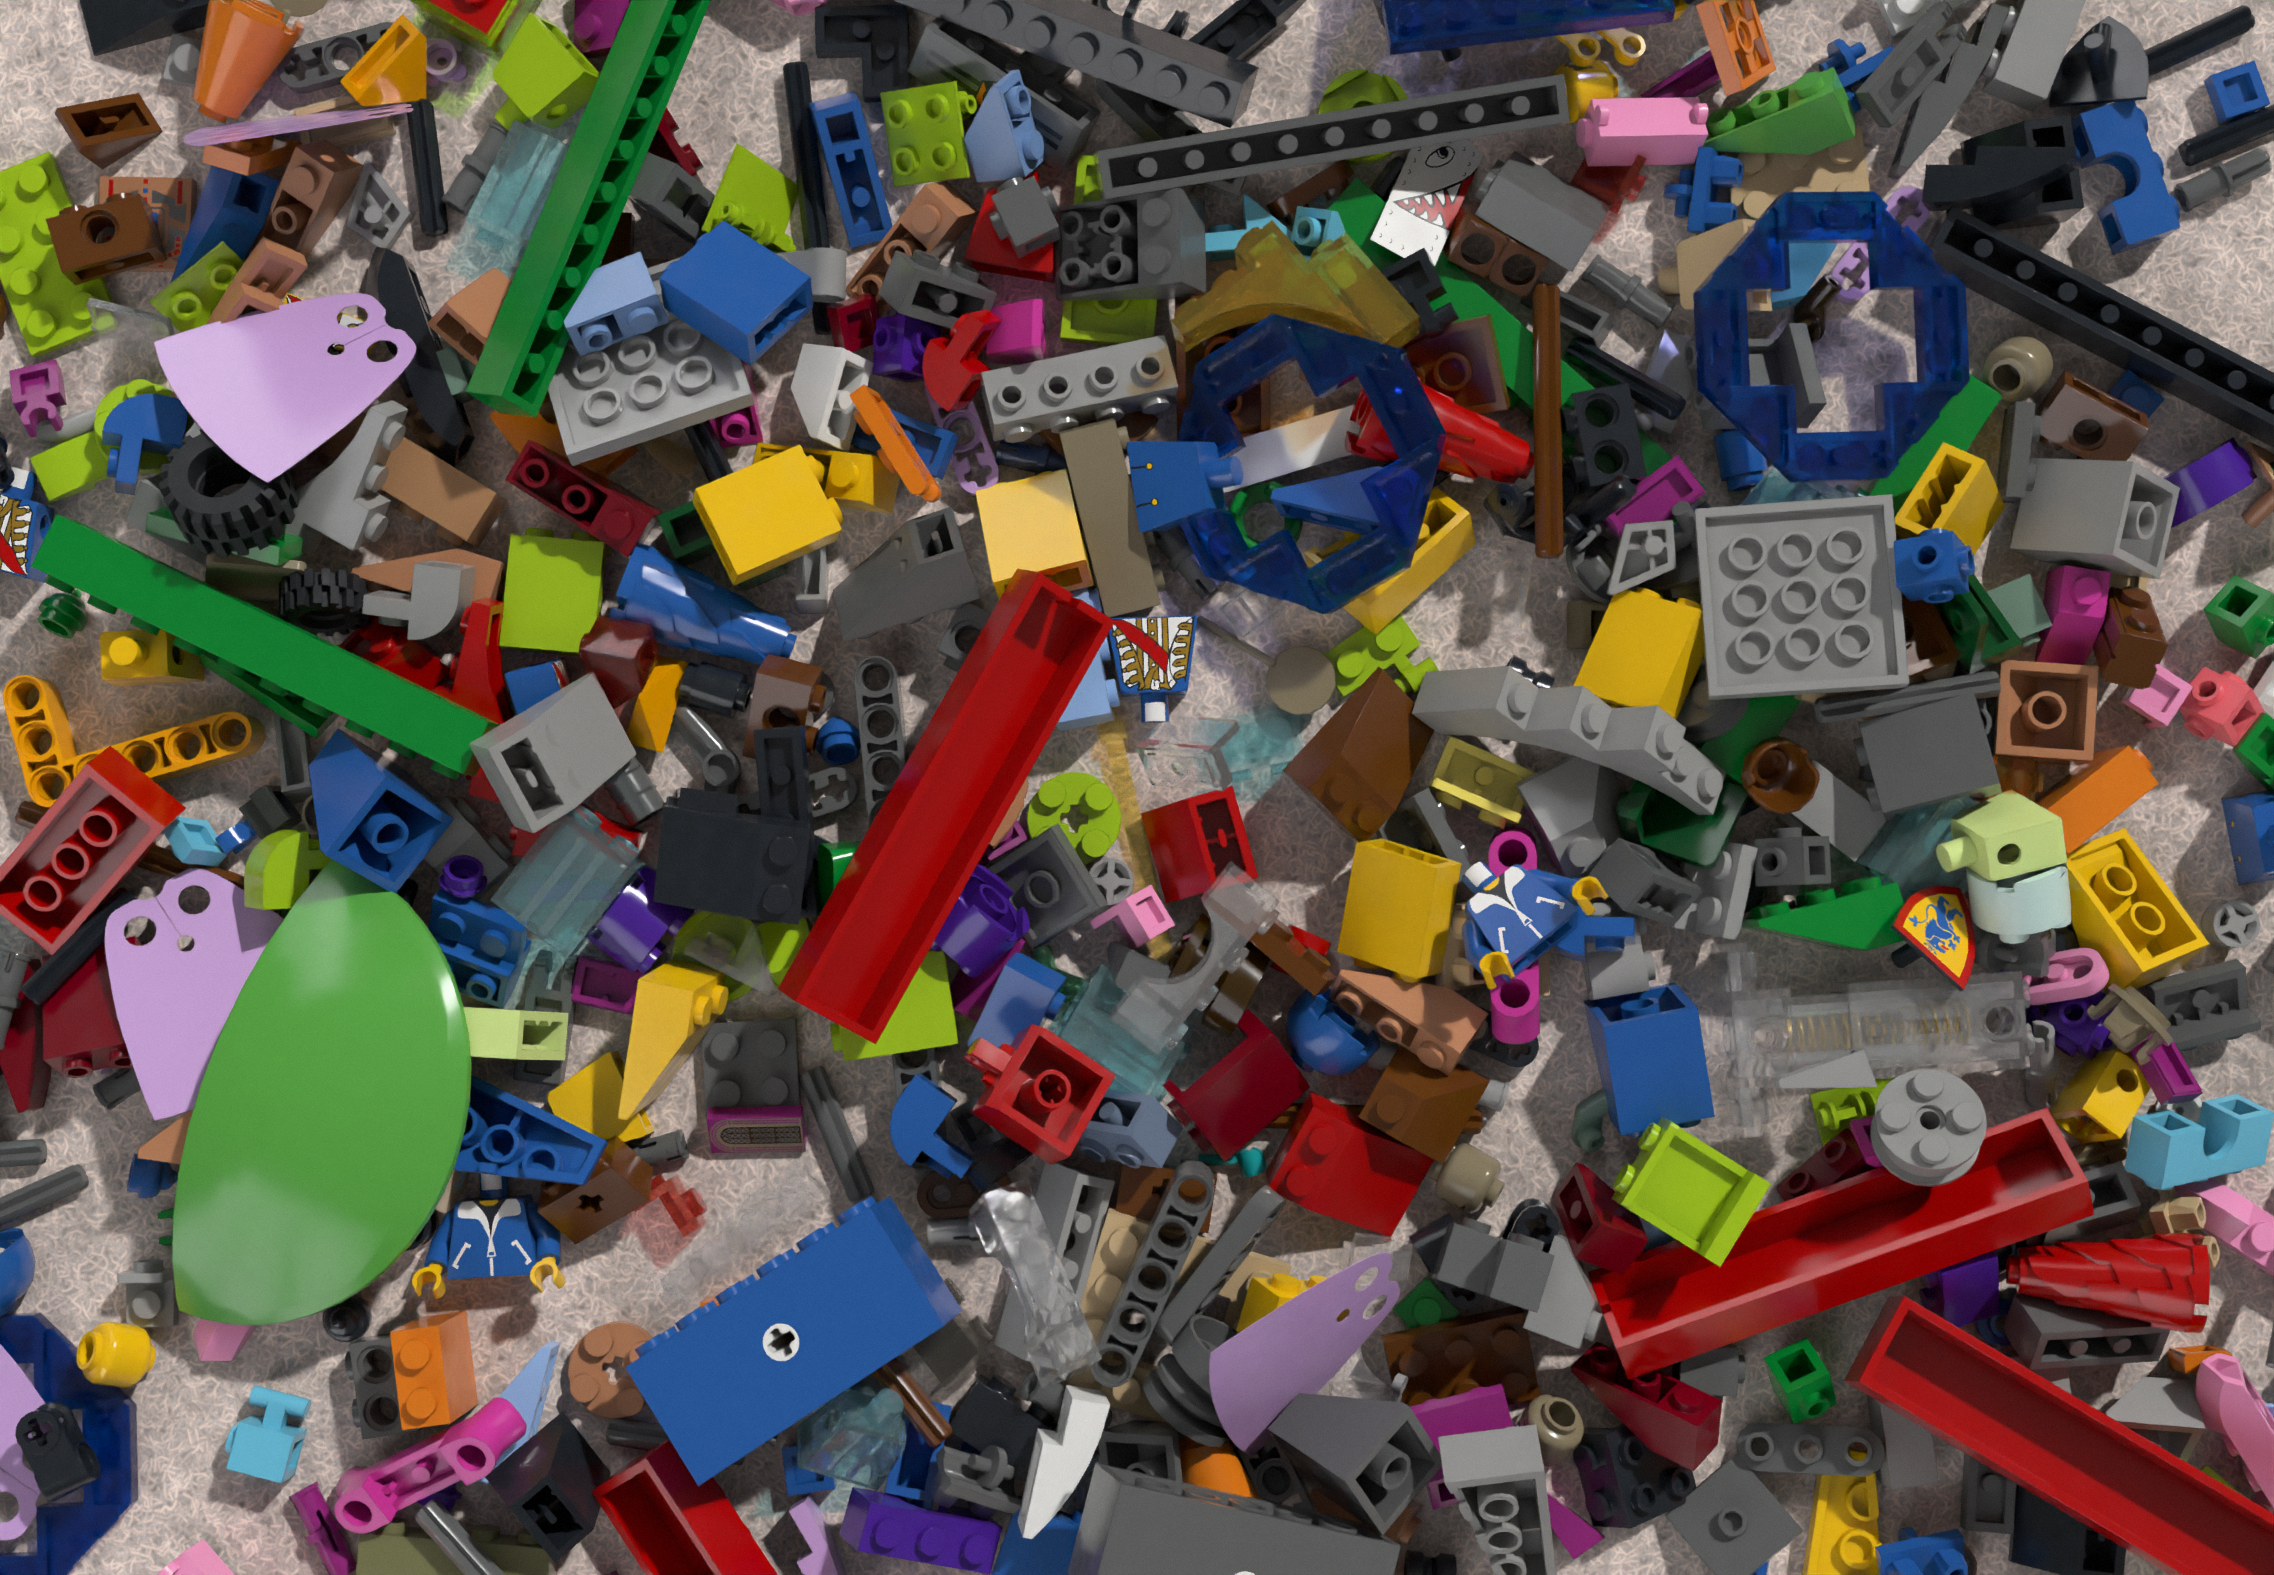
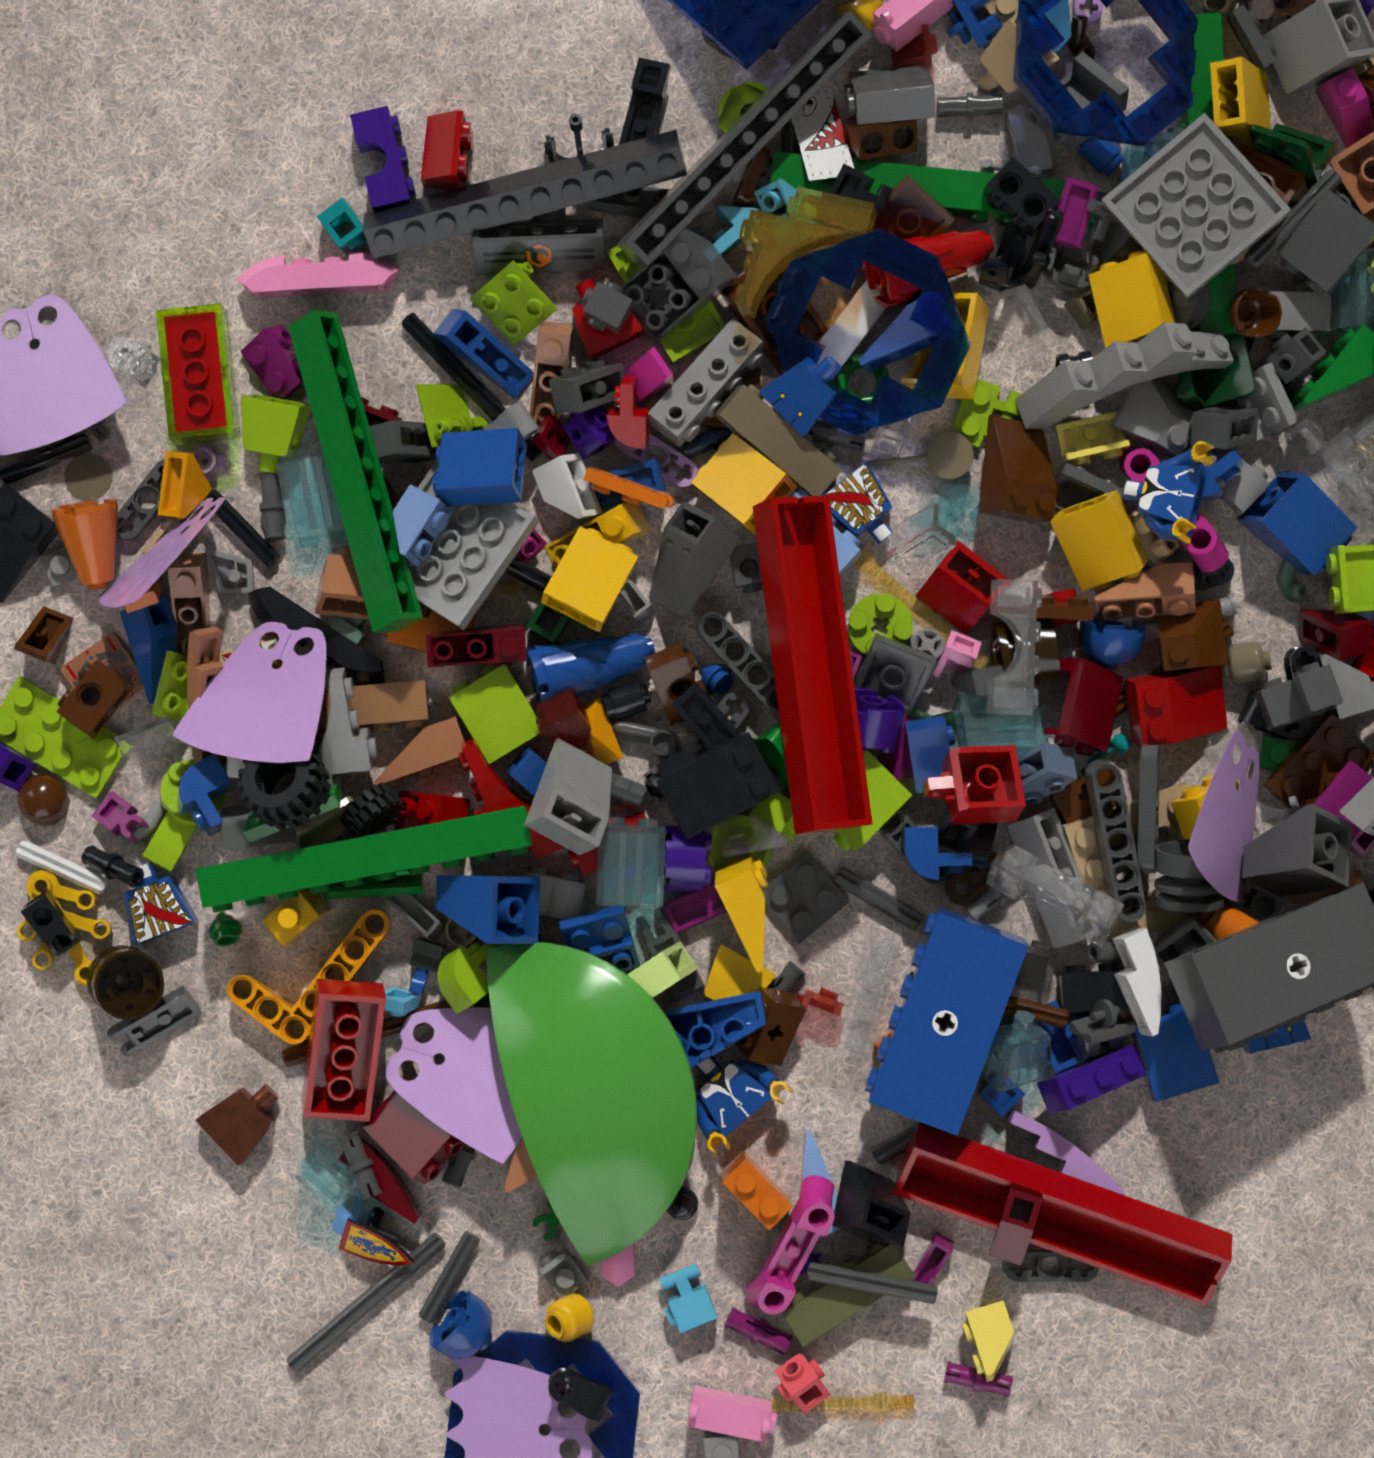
camera: 40 degrees left, 0 degrees up
black axle [21,887,138,1005] -> none
blue plate [127,1154,178,1199] -> none
dark grey brick [345,1333,424,1440] -> none
light grey brick [362,560,476,640] -> none
dark purple plate [439,855,487,899] -> none
nougat plate [568,1321,653,1419] -> none
tile [706,1106,807,1153] -> none
black plate [815,5,911,103] -> none
medium blue slope [964,70,1045,183] -> none
dark grey piece [1520,279,1613,349] -> none
reddish brown axle [1532,283,1563,559] -> none
black axle [1564,337,1686,420] -> none
light grey piece [1607,520,1676,595] -> none
blue brick [1894,528,1975,603] -> none
sand green brick [1986,574,2052,648] -> none

